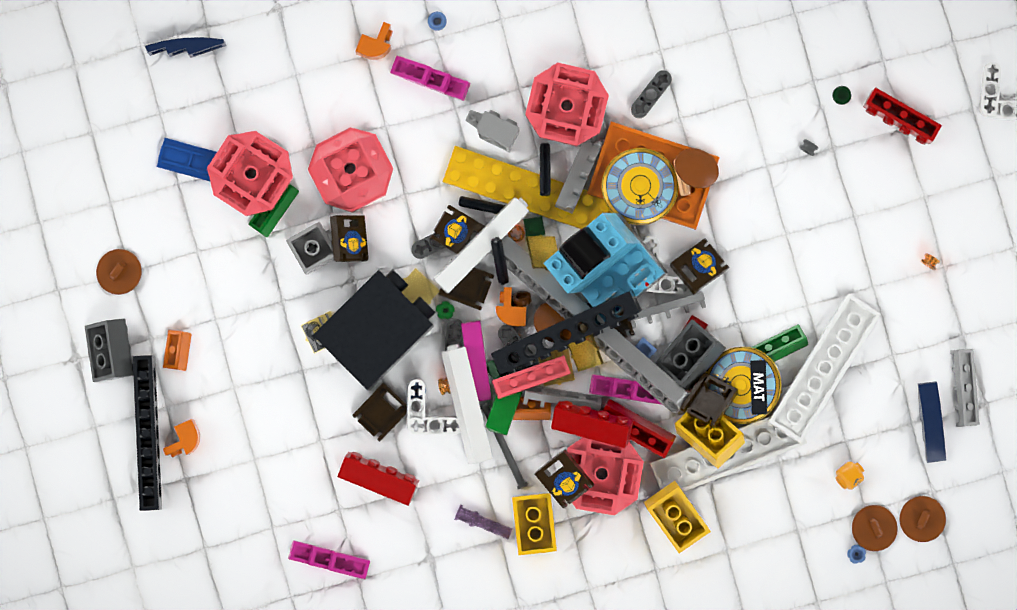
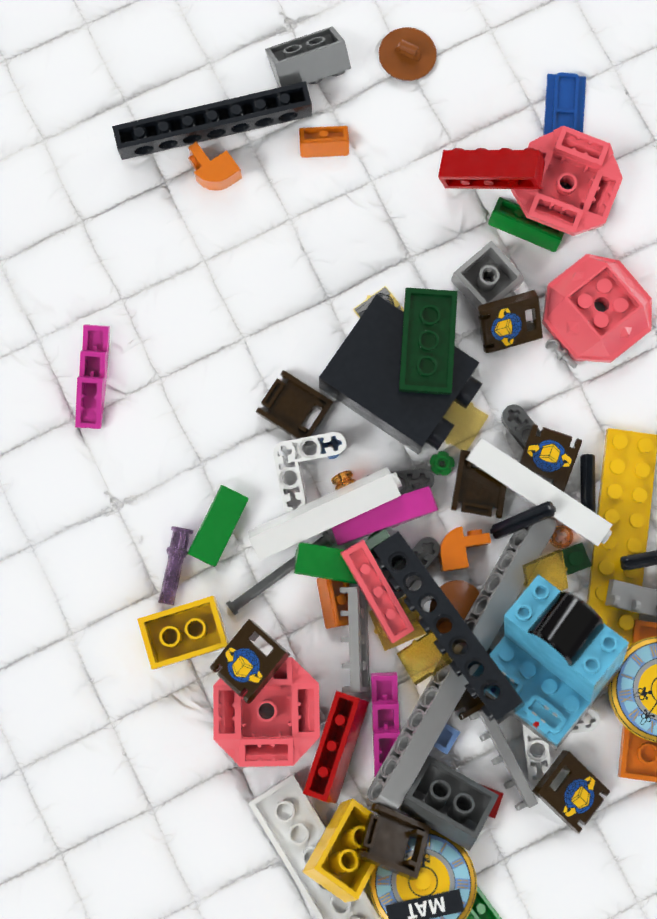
camera: 75 degrees right, 5 degrees down
red brick [337,452,420,506] -> none
reddish brown tile [512,291,532,307] -> none
red brick [551,401,634,448] -> none
yellow brick [643,480,711,554] -> none
none -> green slope [187,485,249,567]
none -> dark green plate [399,287,458,395]
none -> red brick [438,148,545,189]
none -> light grey hand [545,339,578,369]

